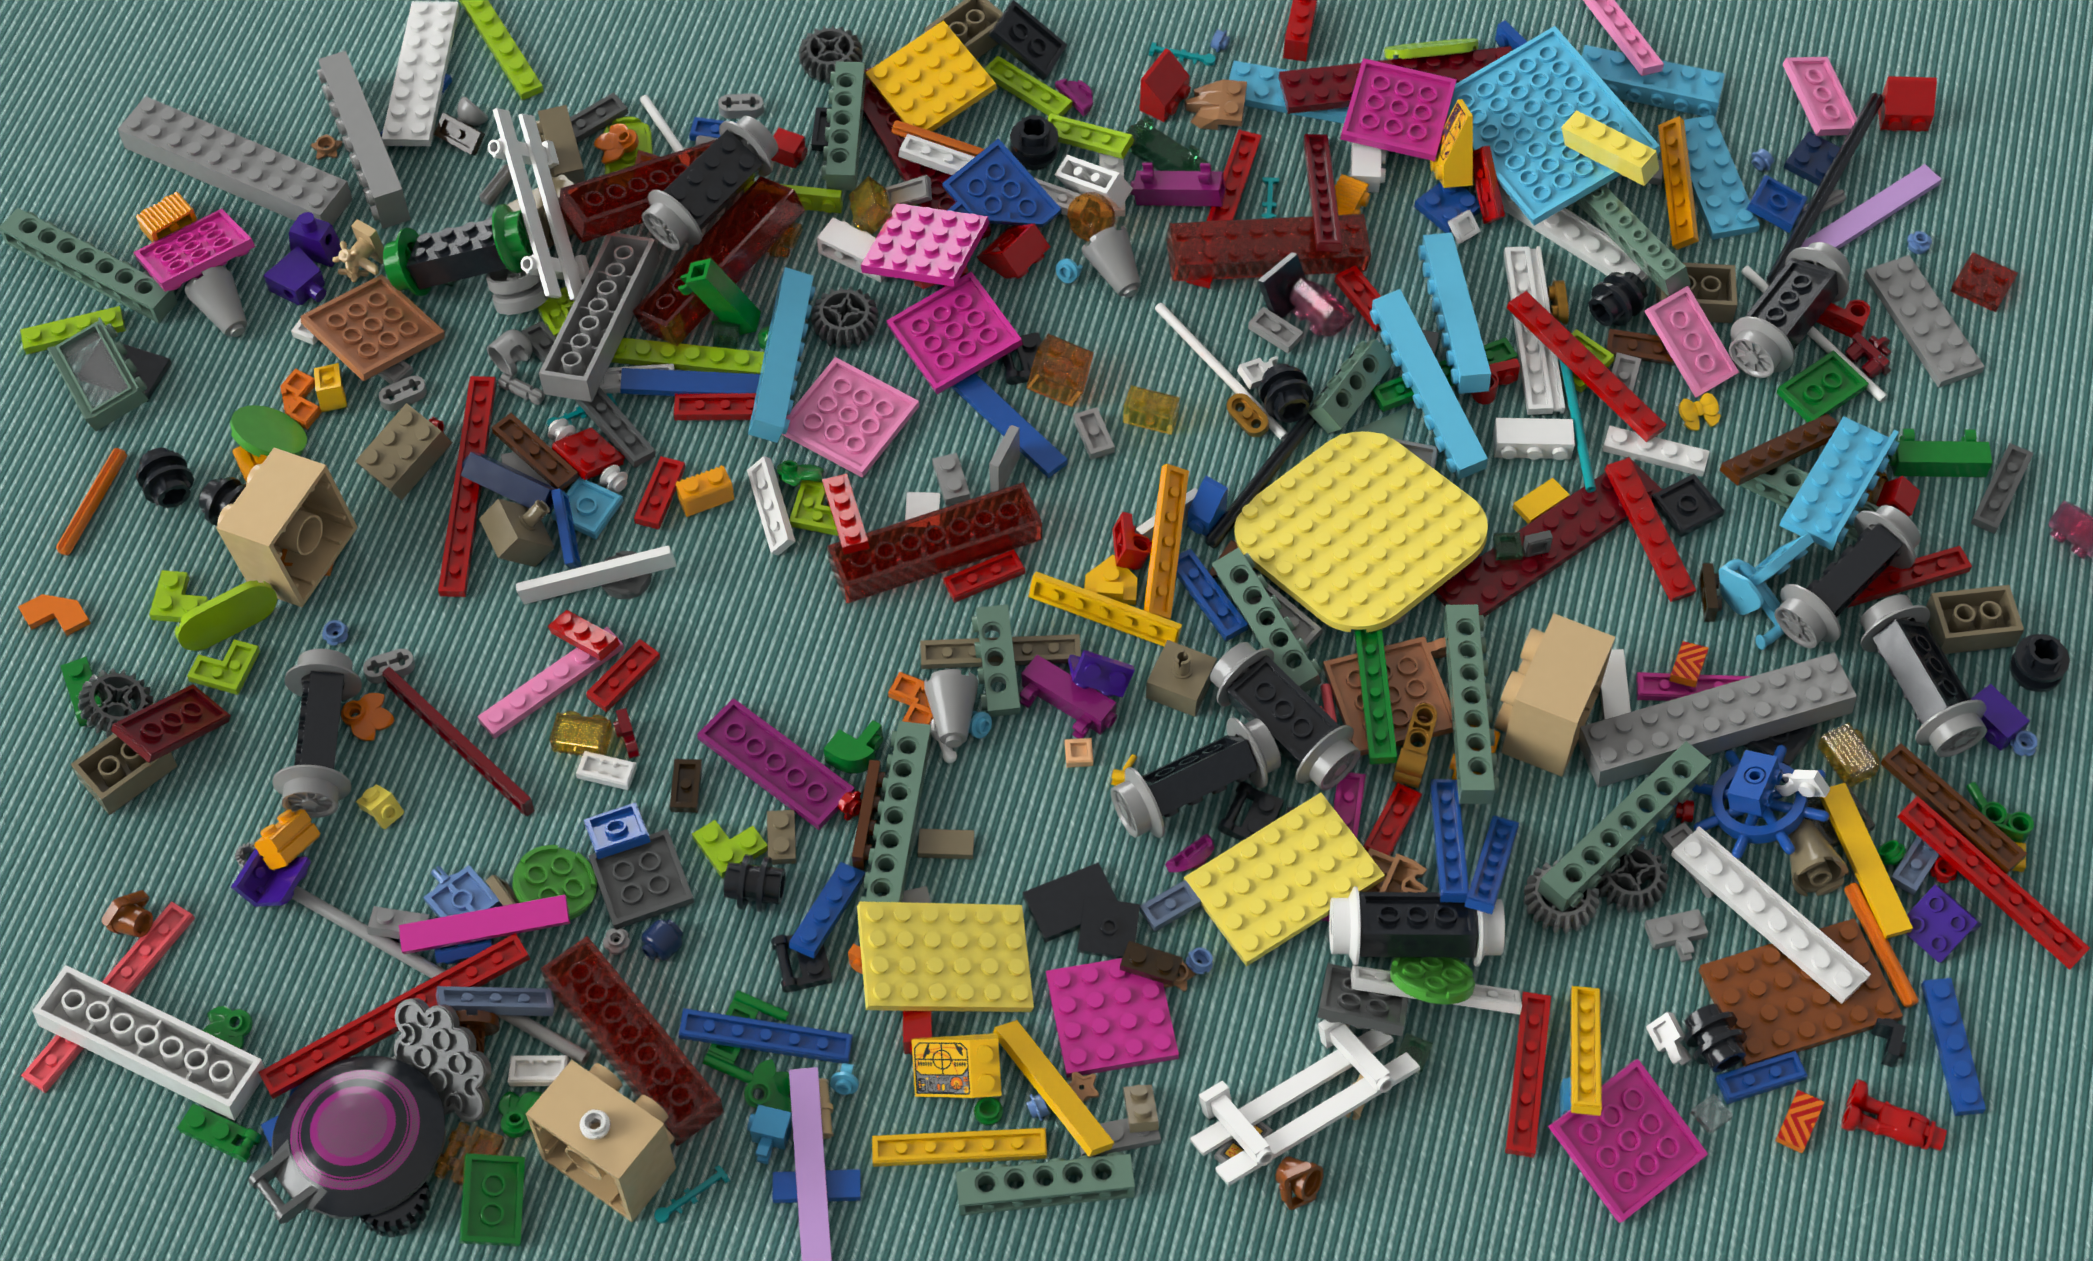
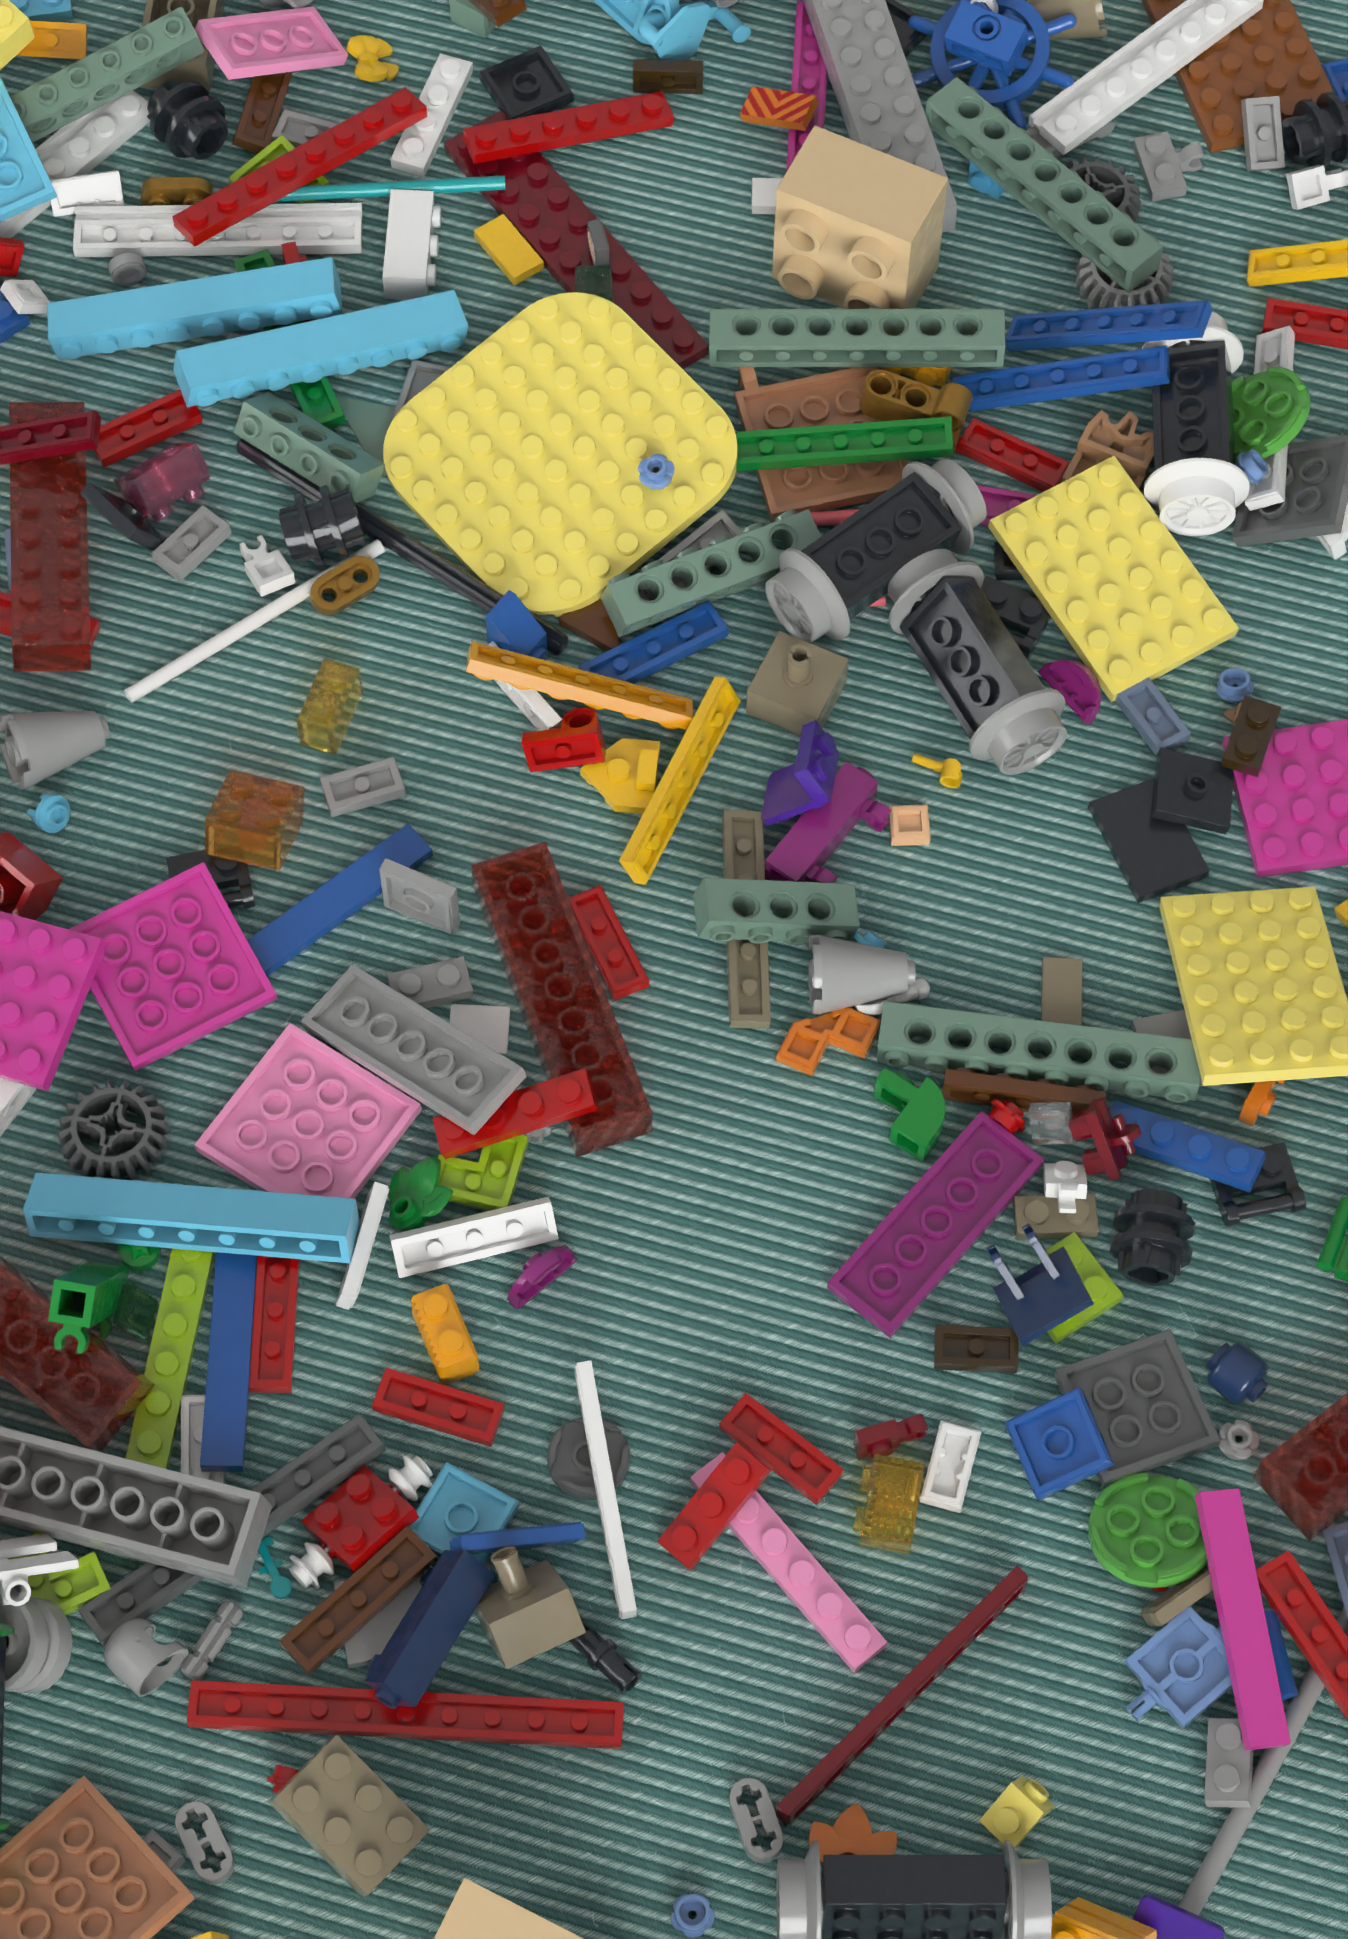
camera: 90 degrees left, 5 degrees up
none -> white plate [50,170,125,217]
none -> light grey tile [108,252,146,286]
none -> light grey plate [300,964,527,1135]
none -> white tile [335,1182,389,1310]
none -> magenta plate [507,1245,578,1310]
none -> black pin [569,1616,642,1694]
none -> medium blue plate [638,454,675,490]
none -> dark blue plate [986,1223,1094,1346]
none -> clear plate [1029,1102,1074,1144]
none -> white plate [1043,1161,1087,1213]
none -> dark red hips [1068,1097,1142,1181]
none -> medium blue plate [1235,449,1269,485]
none -> light grey plate [1241,96,1285,172]

